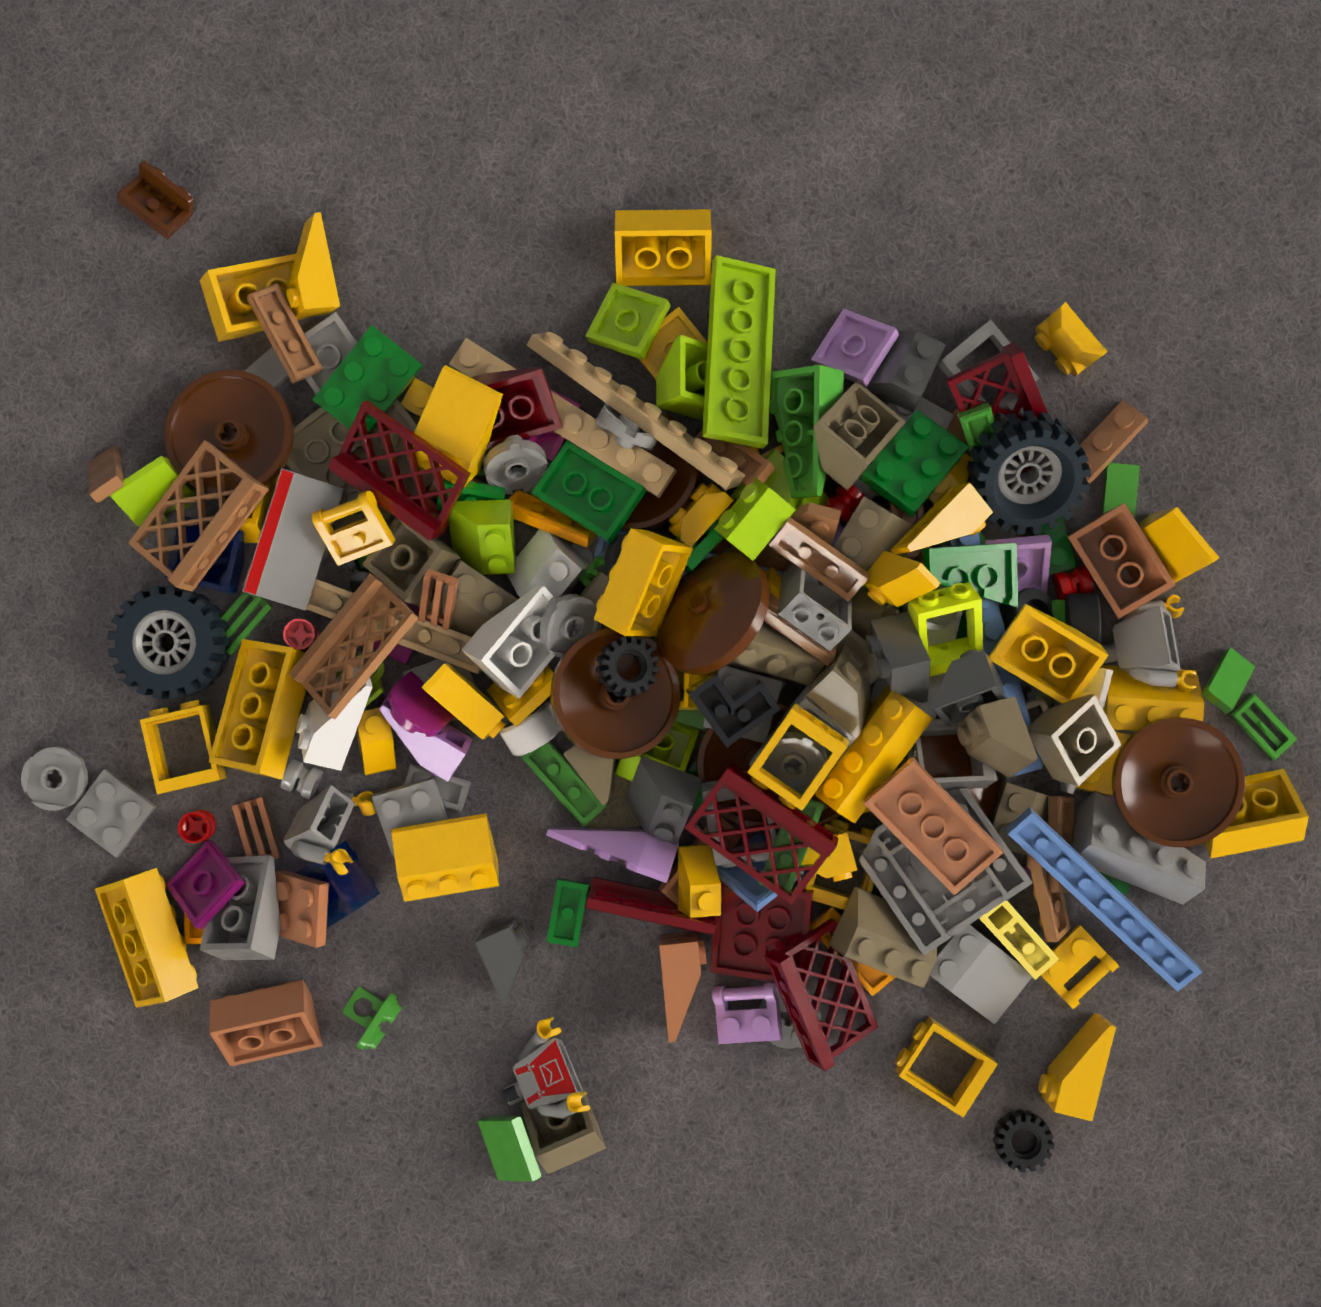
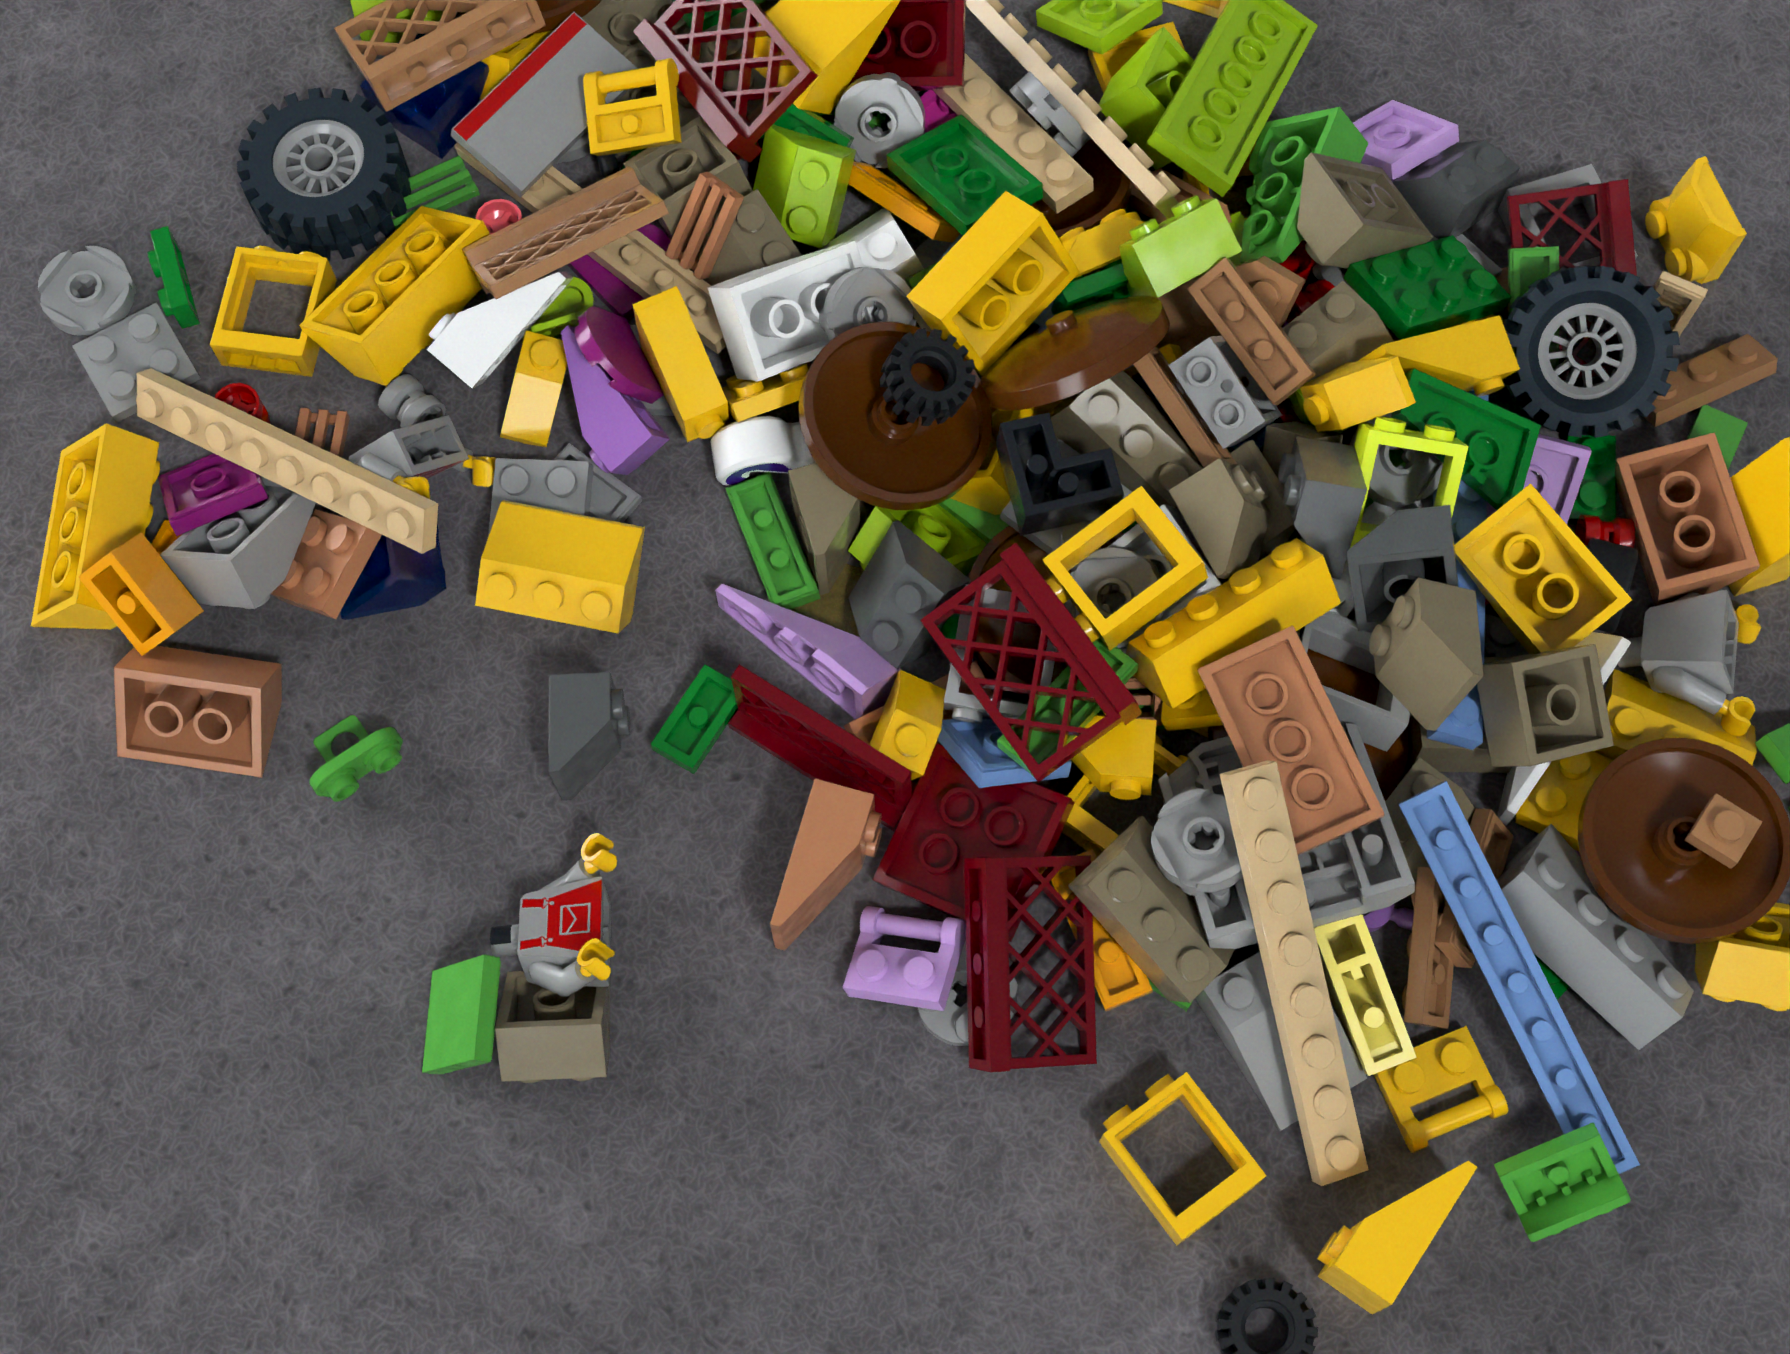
camera: 25 degrees right, 20 degrees down
none -> light orange brick [78,532,204,656]
none -> tan plate [136,368,438,554]
none -> green plate [147,226,200,329]
none -> light grey plate [1151,788,1243,896]
none -> tan plate [1220,760,1369,1186]
none -> bright green bracket [1494,1122,1631,1242]
none -> tan slope [1652,270,1708,337]
none -> medium nougat plate [1685,793,1762,869]

